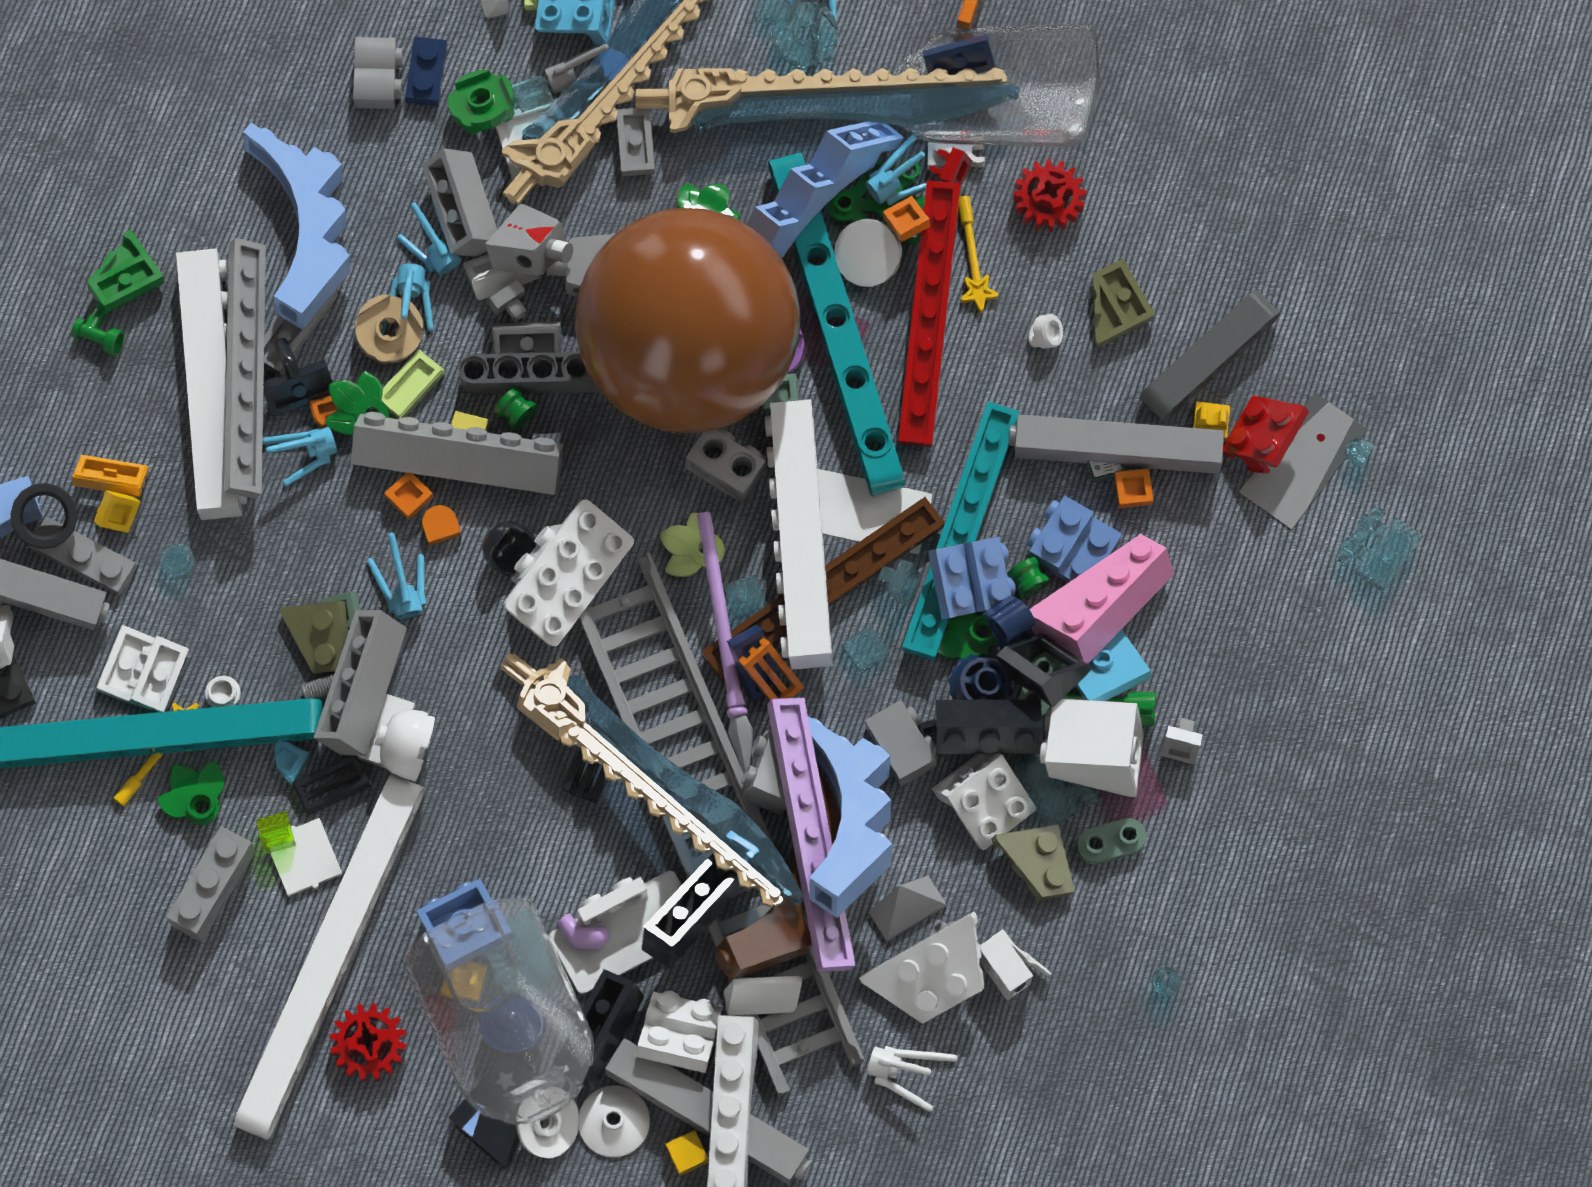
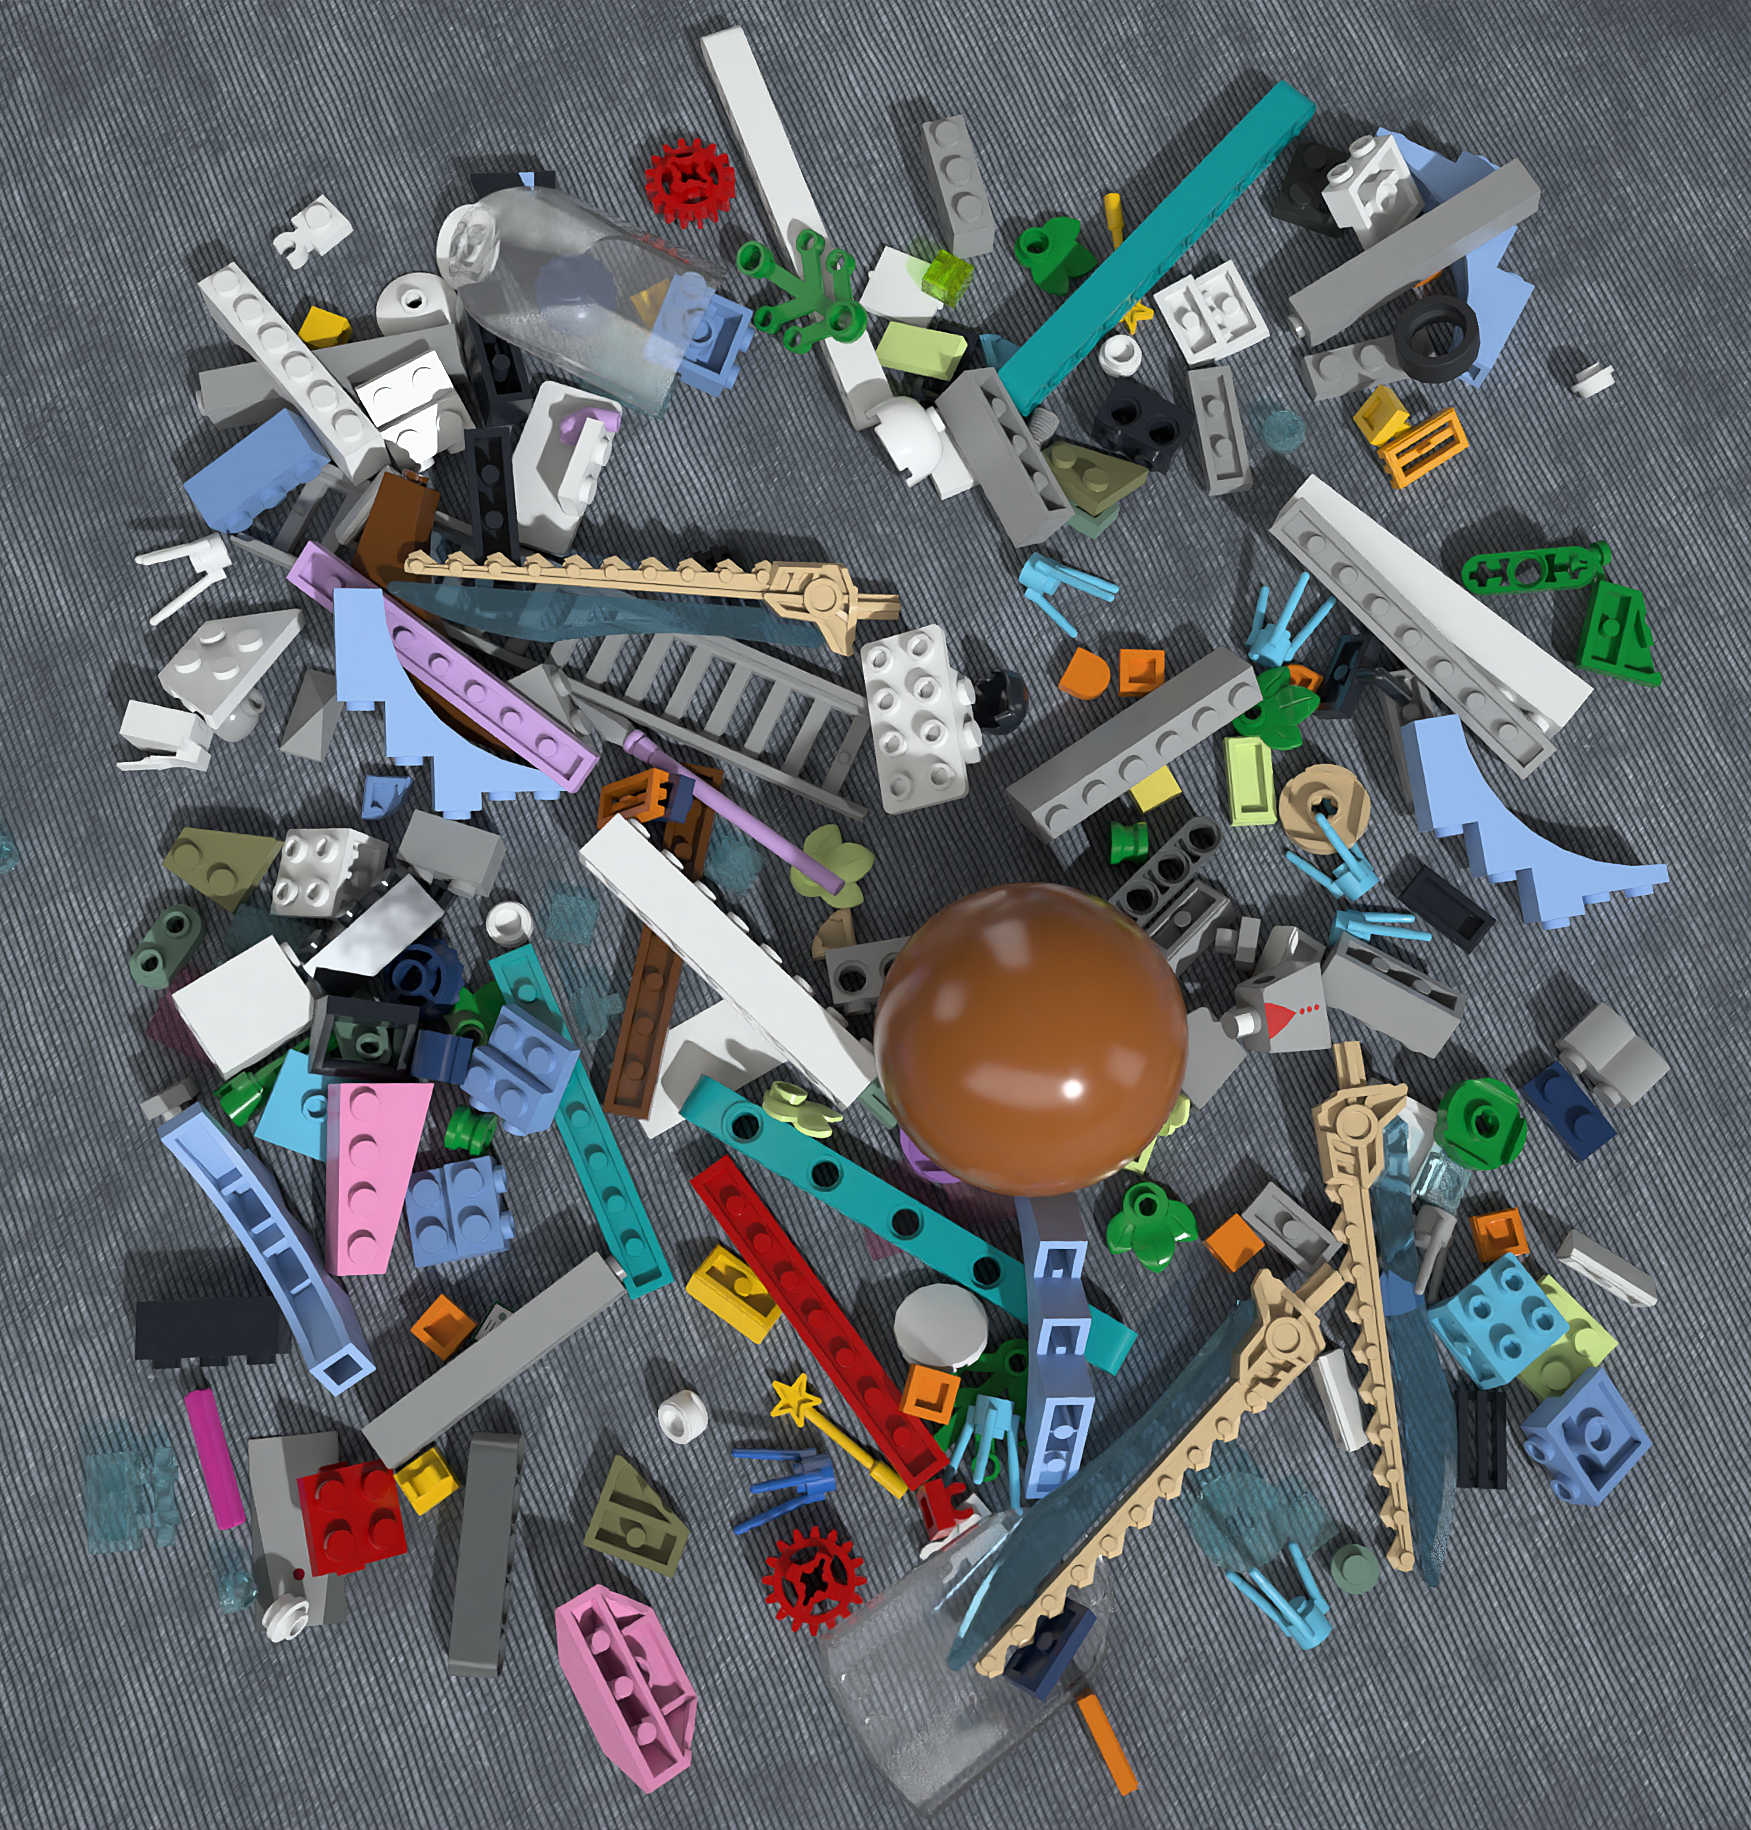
camera: 140 degrees right, 5 degrees up
none -> black brick [135,1296,292,1369]
none -> light blue arch [157,1101,377,1397]
none -> medium blue brick [183,408,331,535]
none -> dark pink axle [184,1388,246,1530]
none -> white plate [262,1593,309,1642]
none -> medium blue tile [361,774,414,821]
none -> white tile [486,901,534,948]
none -> bright pink wedge [555,1584,697,1794]
none -> yellow slope [685,1244,782,1344]
none -> blue plant [731,1447,836,1535]
none -> green plant [736,229,868,355]
none -> yellowish green plate [762,1081,843,1138]
none -> tan tile [812,907,856,961]
none -> yellowish green tile [875,321,967,381]
none -> black brick [1091,376,1196,476]
none -> light grey plate [1185,365,1253,496]
none -> orange piece [1202,1213,1265,1274]
none -> white slope [1310,1349,1370,1452]
none -> black tile [1397,864,1497,955]
none -> green beam [1461,546,1596,597]
none -> orange tile [1468,1207,1530,1263]

